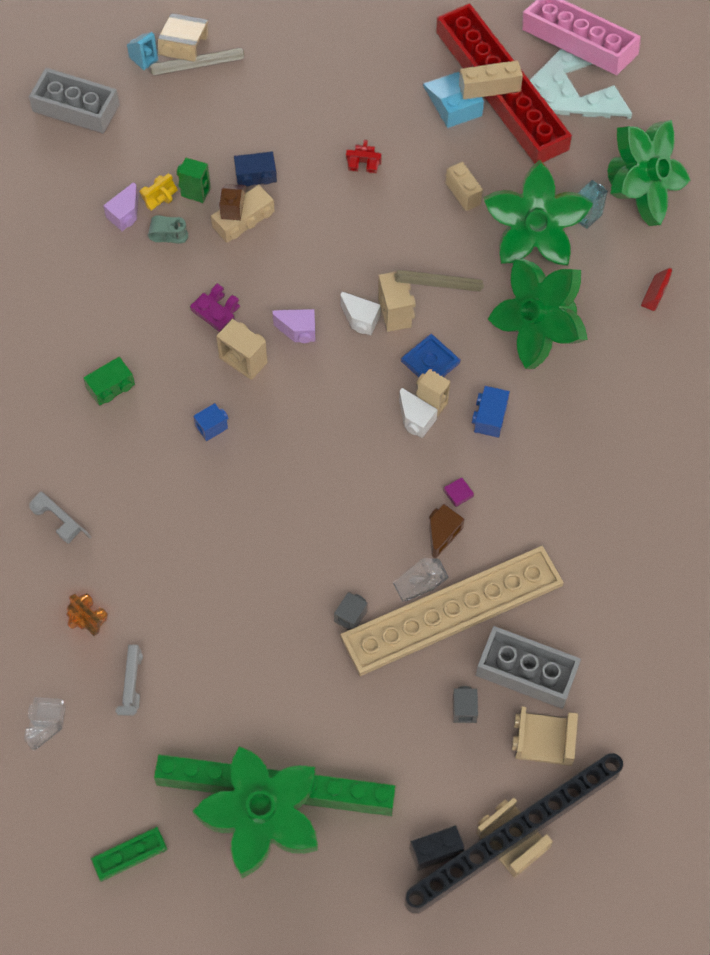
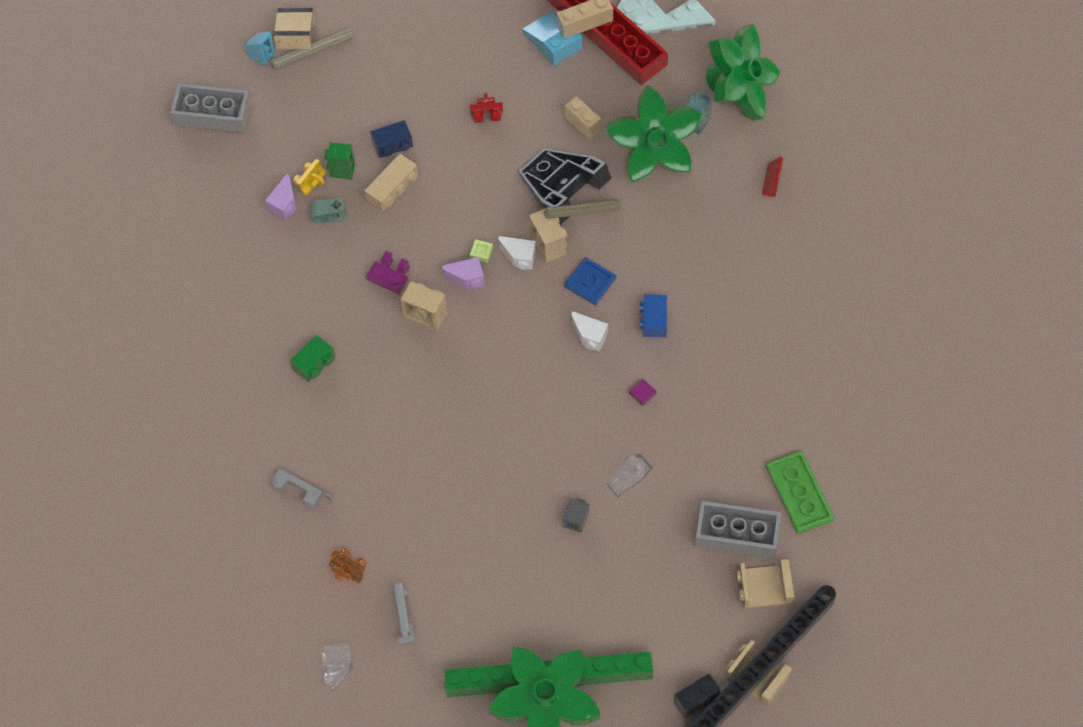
camera: 10 degrees left, 0 degrees up
blue brick [193,403,229,442] -> none
reddish brown slope [219,184,246,221] -> none
tan plate [340,545,564,676] -> none
tan brick [416,369,450,416] -> none
reddish brown slope [429,504,465,559] -> none
dark grey brick [453,686,478,723] -> none
green plant [488,258,588,369] -> none
none -> yellowish green plate [470,239,493,263]
none -> black wedge [519,148,612,225]
none -> bright green tile [765,451,835,534]

